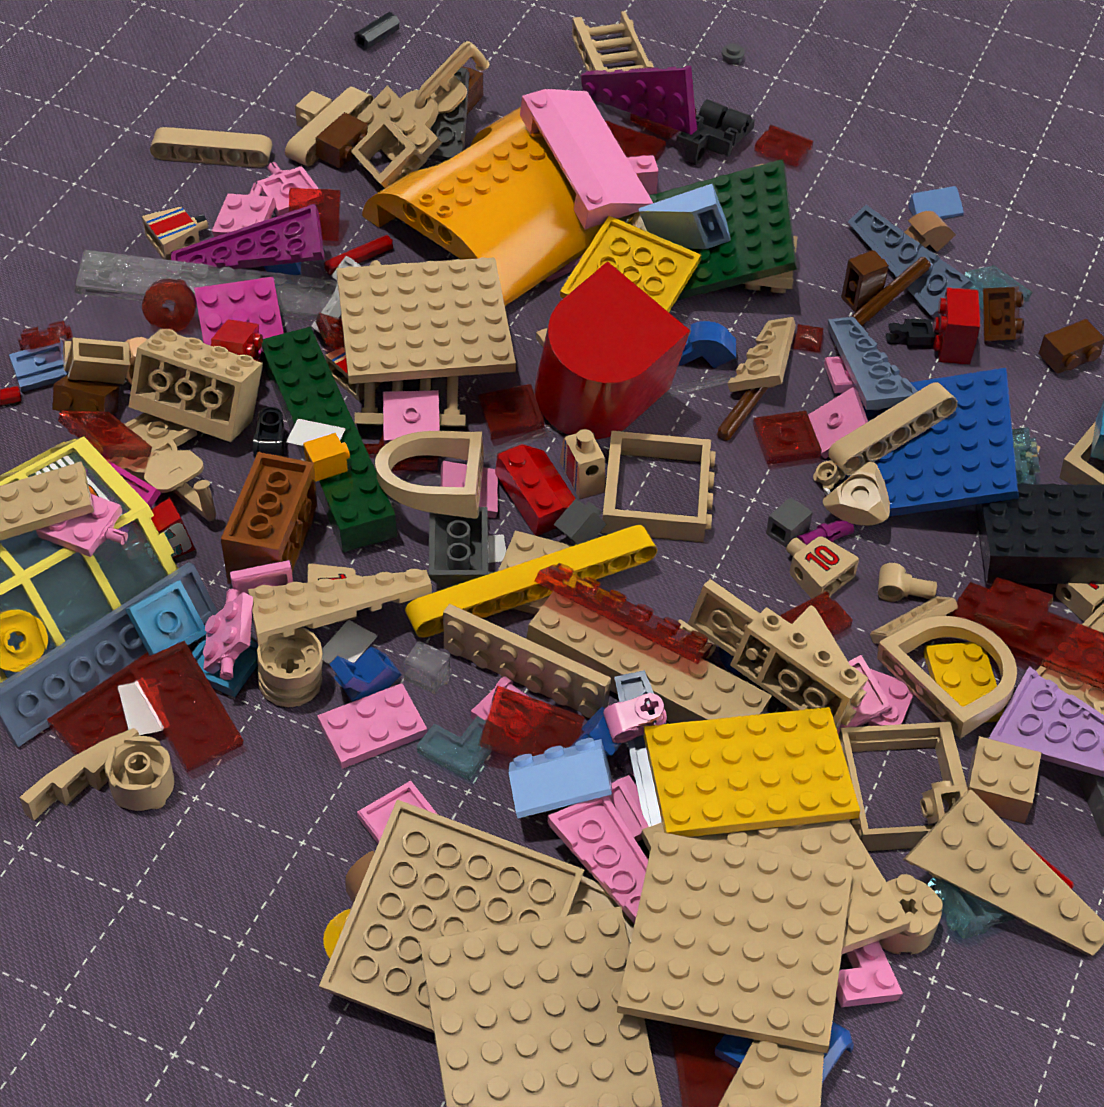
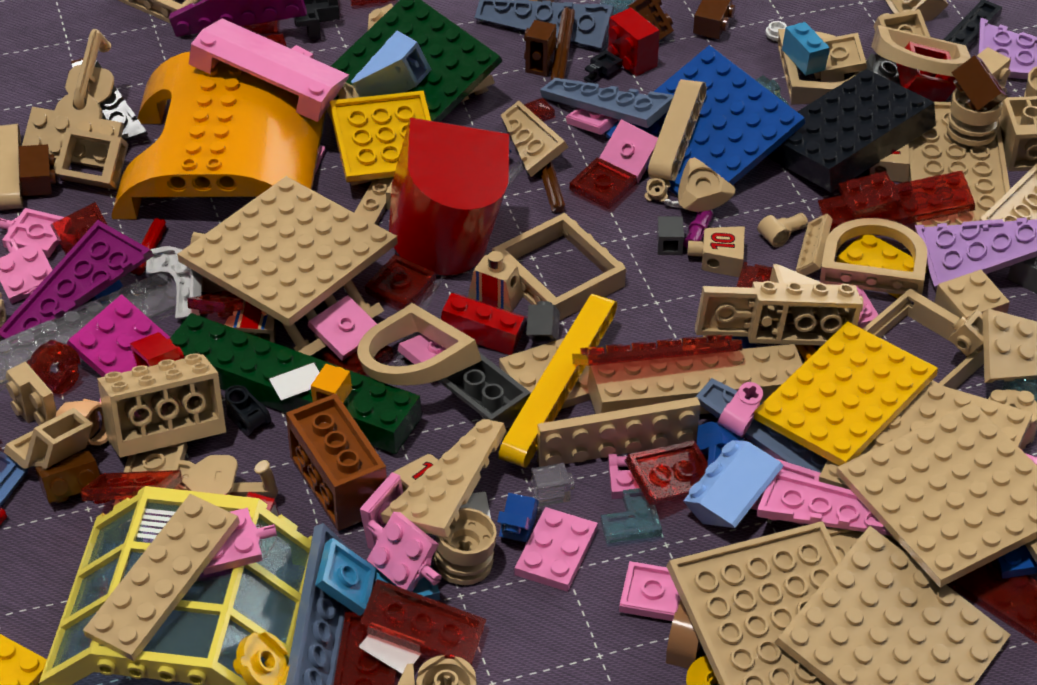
camera: 40 degrees left, 5 degrees down
none -> tan plate [6,362,57,425]

